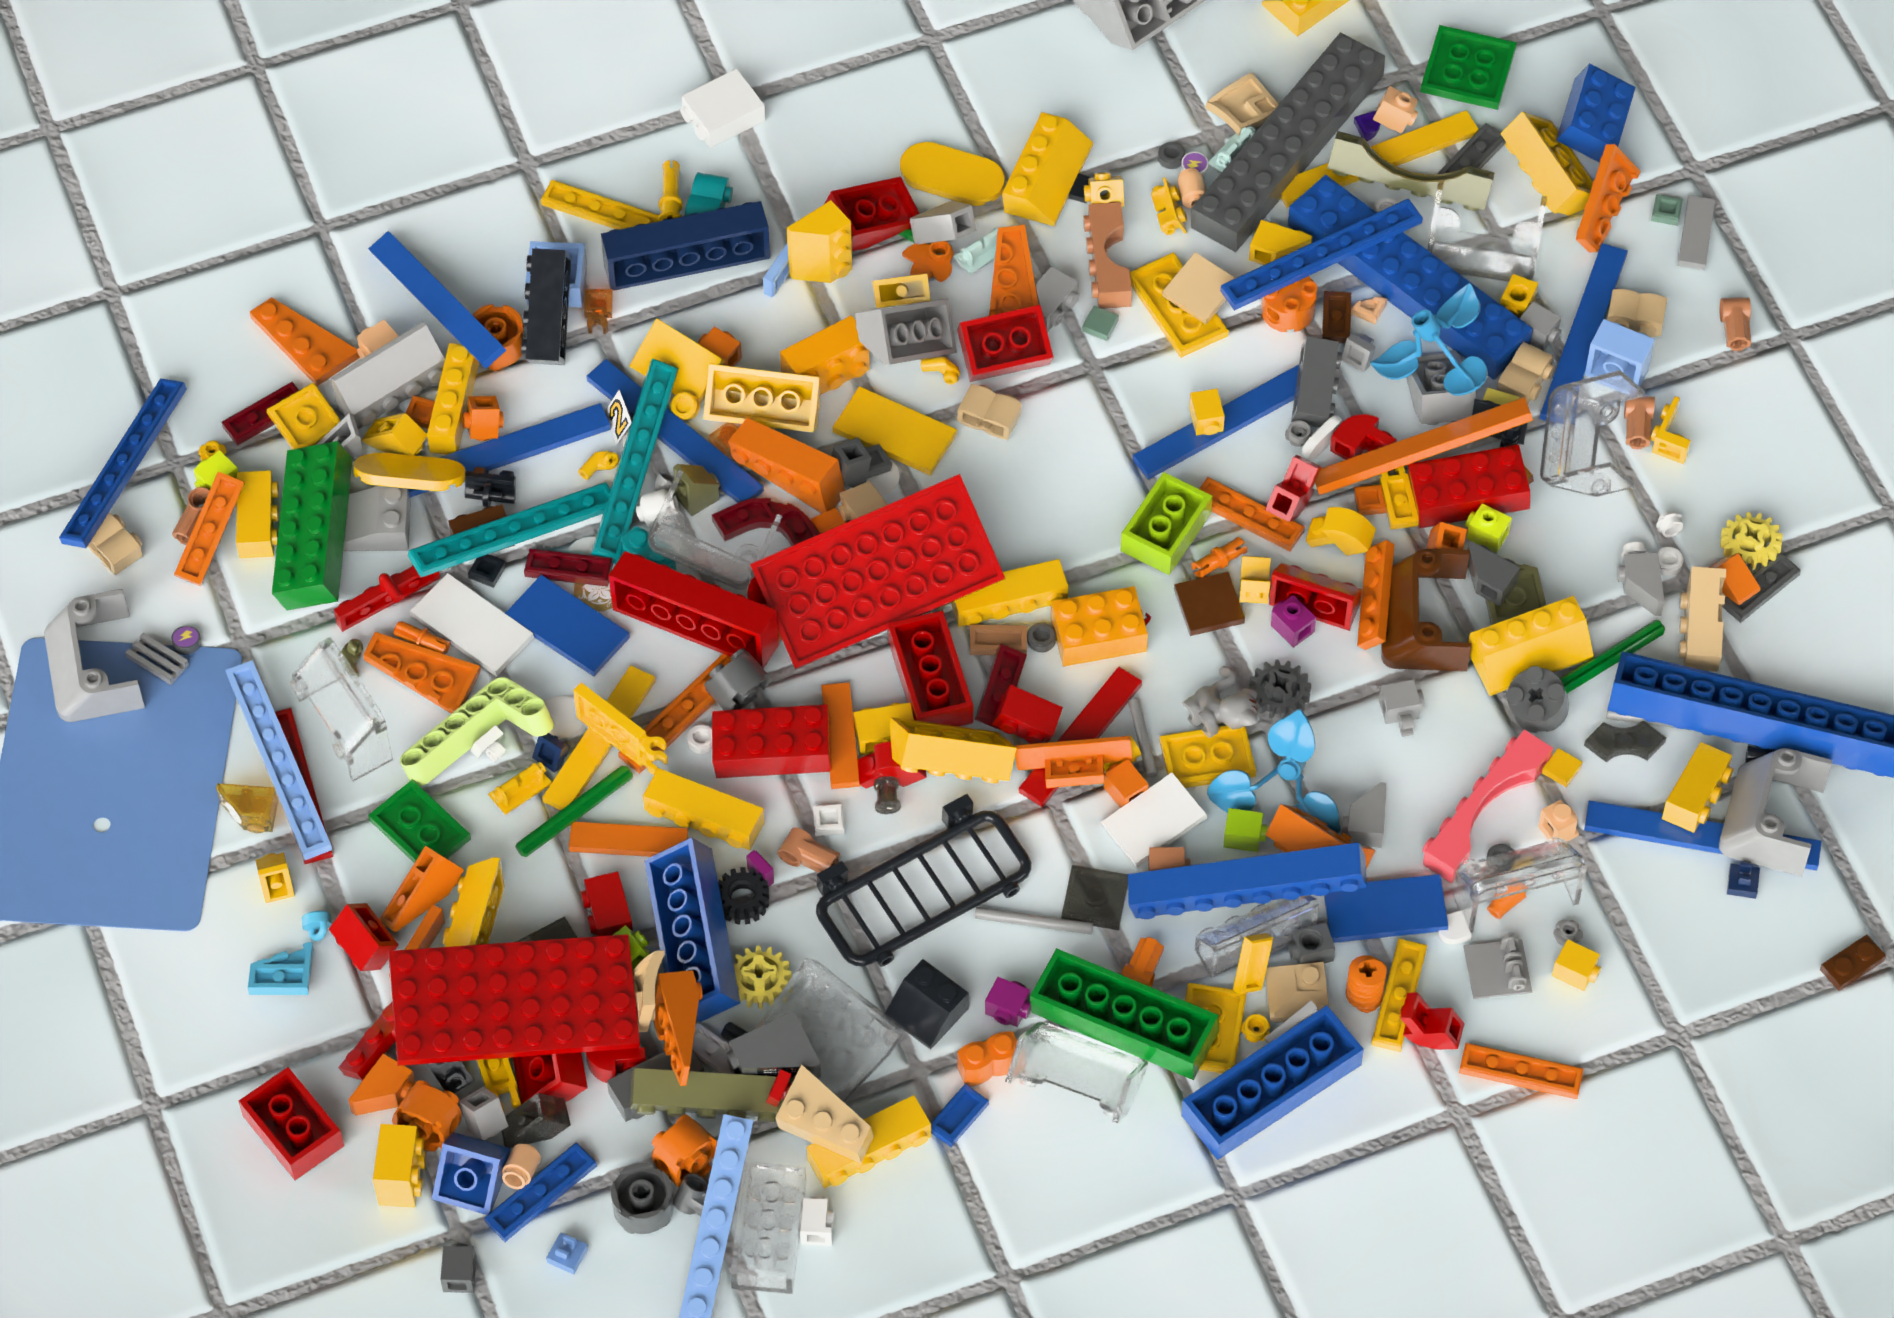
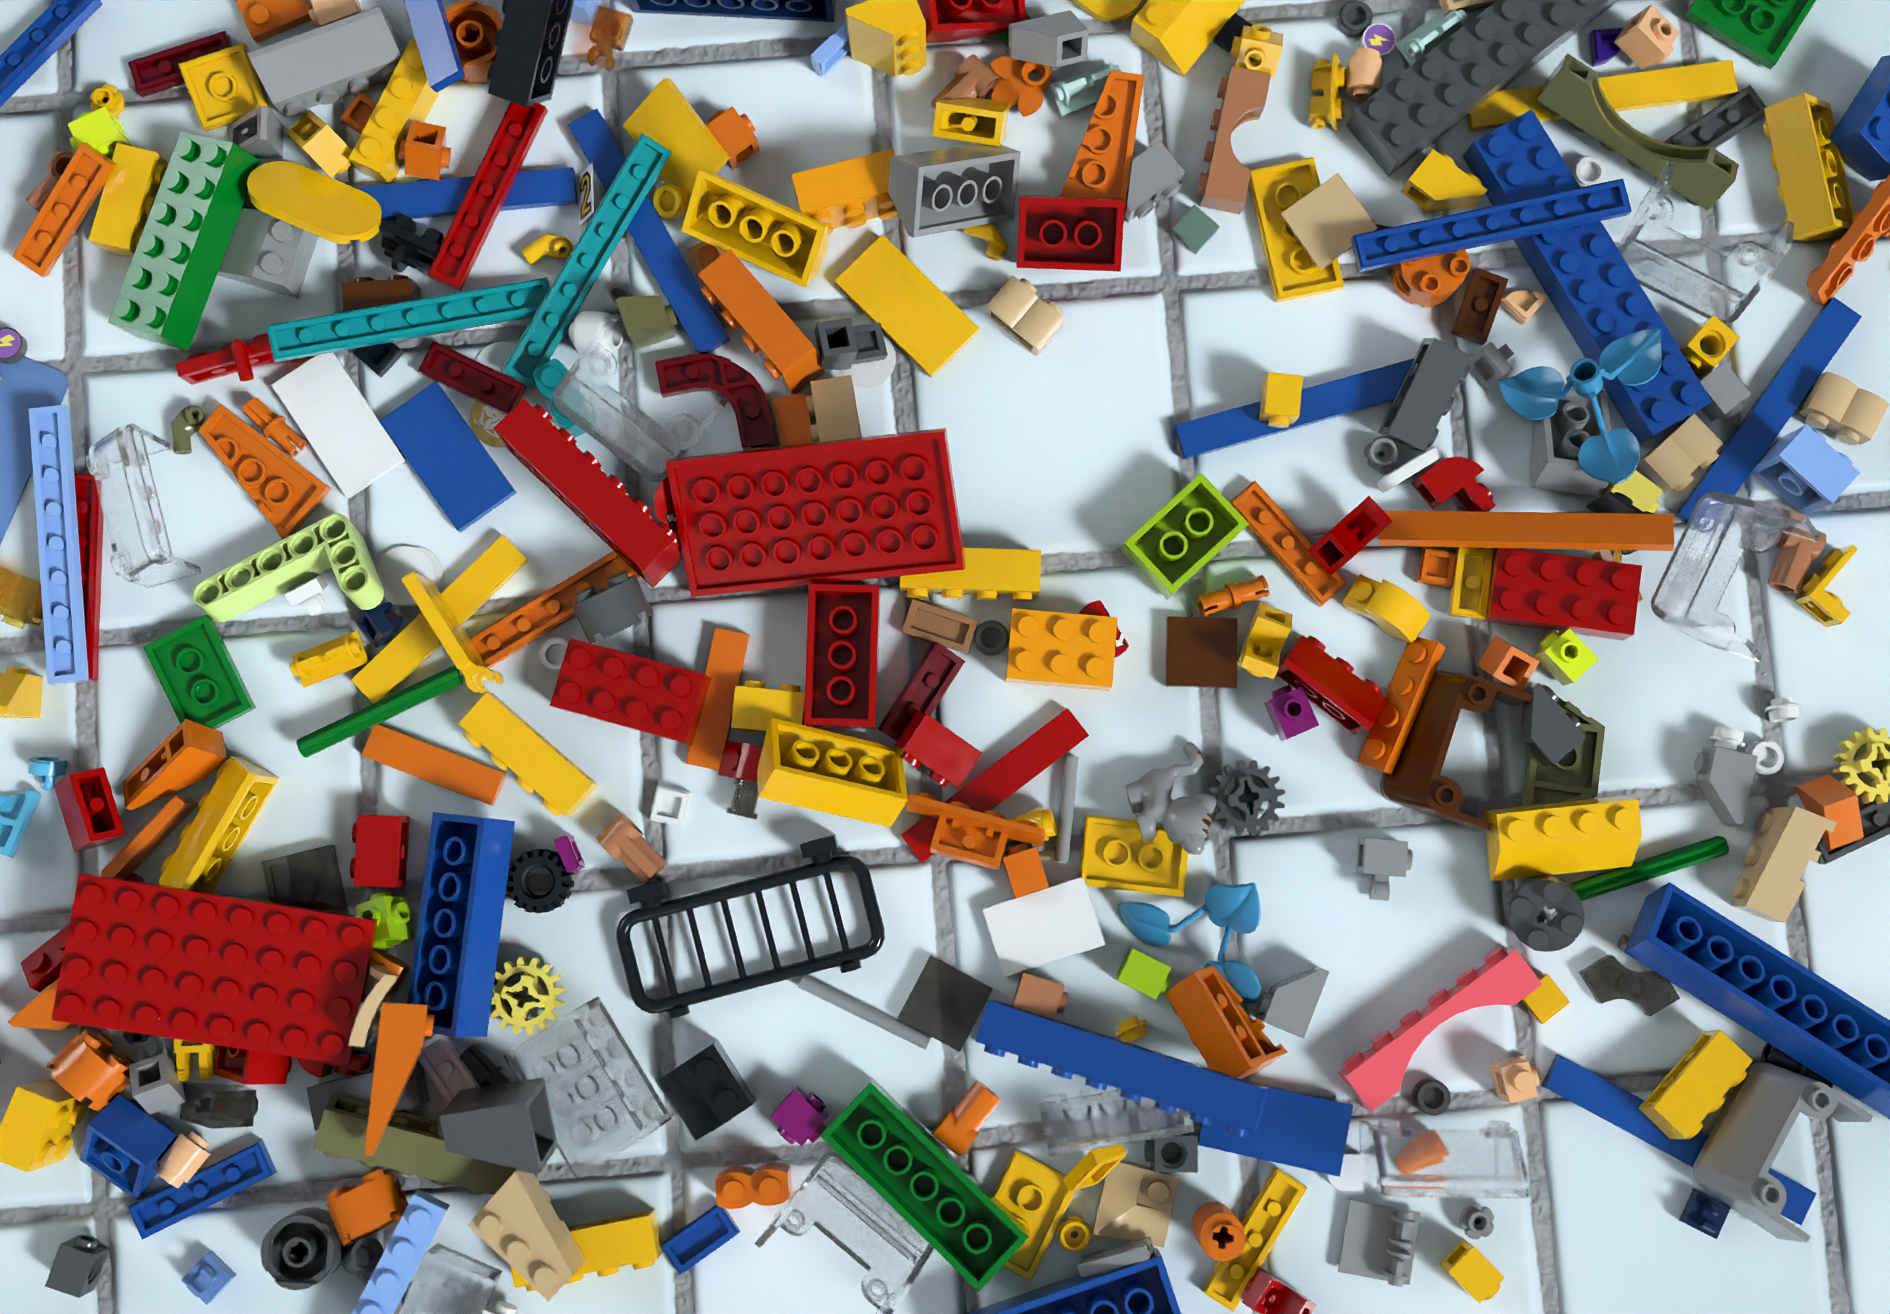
camera: 15 degrees right, 25 degrees up
red plate [766,1069,792,1107] -> none
none -> red tile [427,102,548,292]
none -> nougat piece [931,54,999,109]

